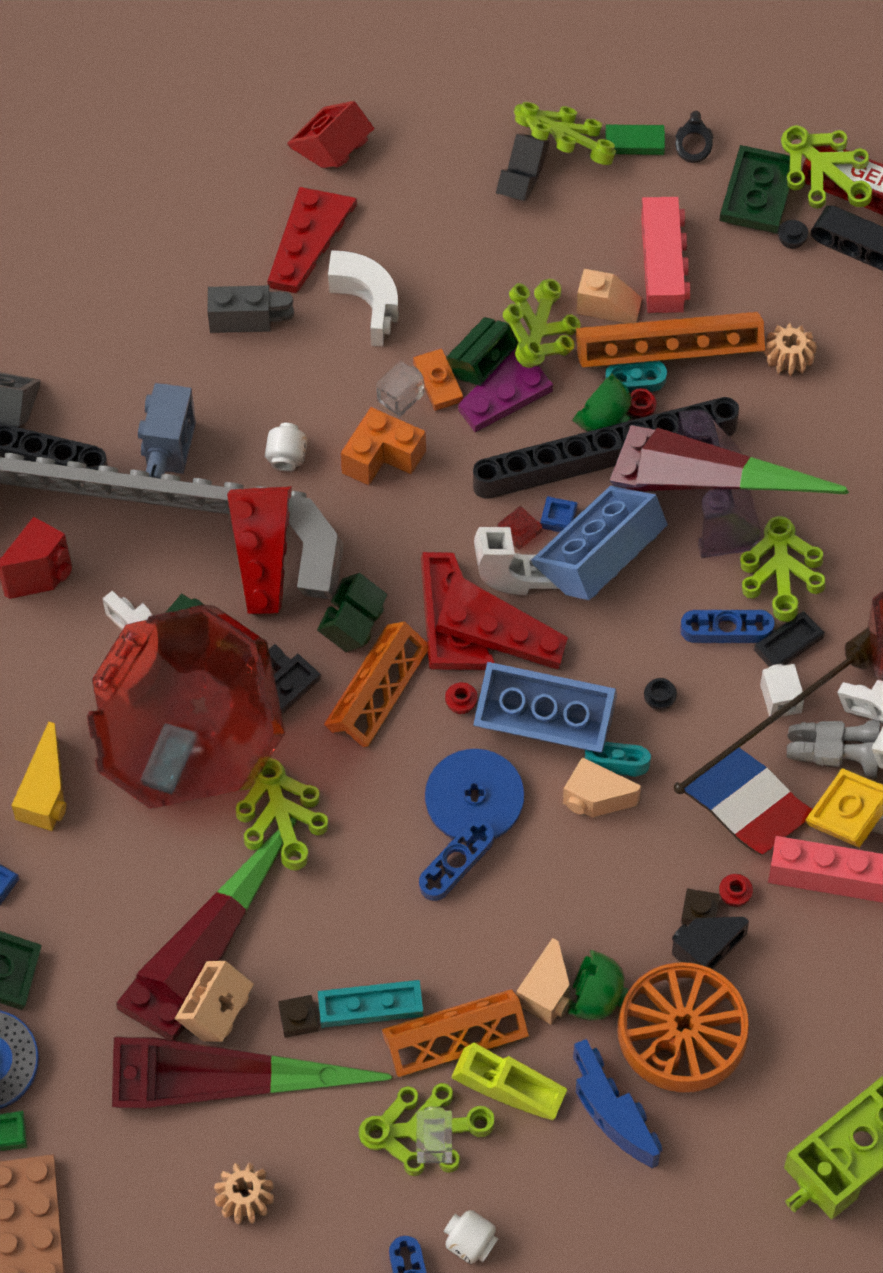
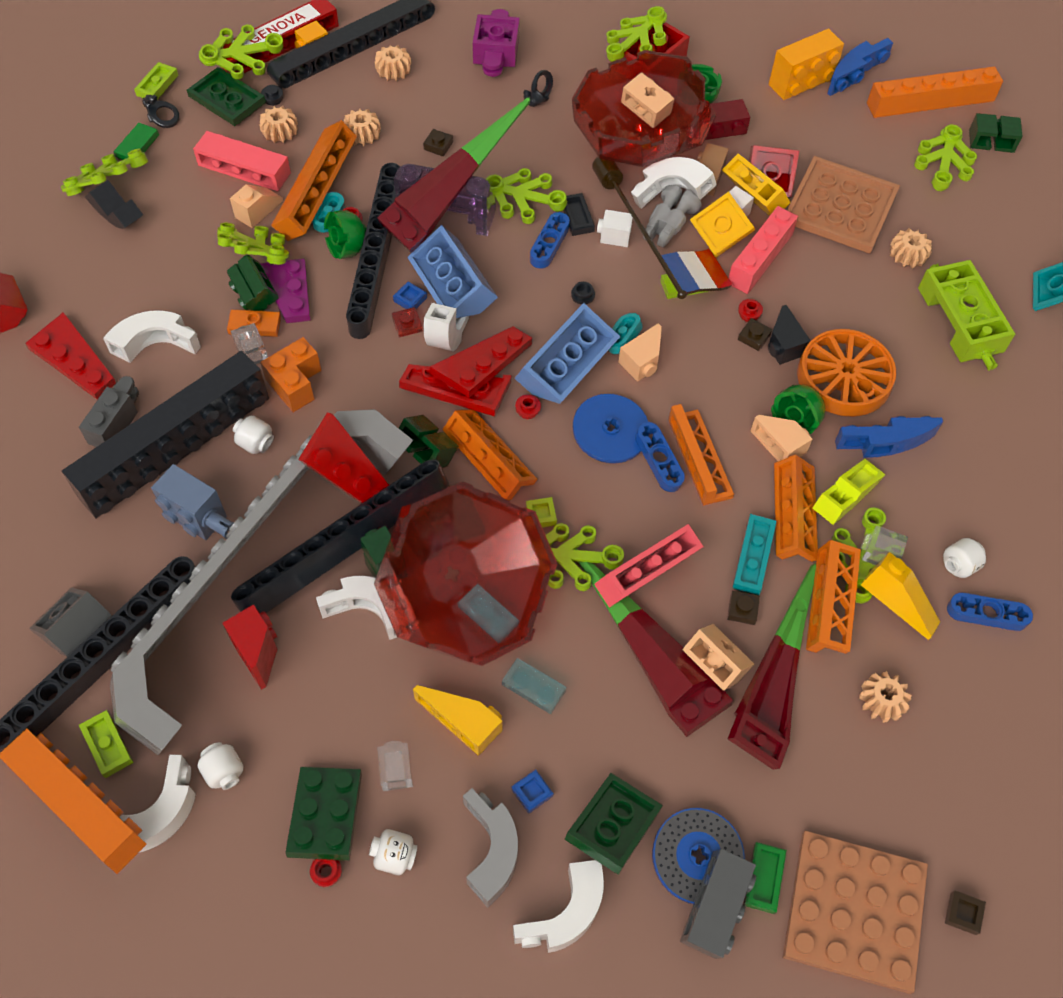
camera: 70 degrees left, 0 degrees up
none -> black brick [61,350,269,518]
none -> lime plate [134,62,178,100]
none -> black beam [231,460,449,613]
none -> light nougat gear [259,106,298,143]
none -> dark brown plate [423,129,453,157]
none -> clear light blue plate [502,658,567,714]
none -> lime plate [526,497,557,529]
none -> coral brick [594,524,704,608]
none -> orange fence [669,404,734,506]
none -> orange fence [806,540,861,654]
none -> yellow slope [861,552,940,640]

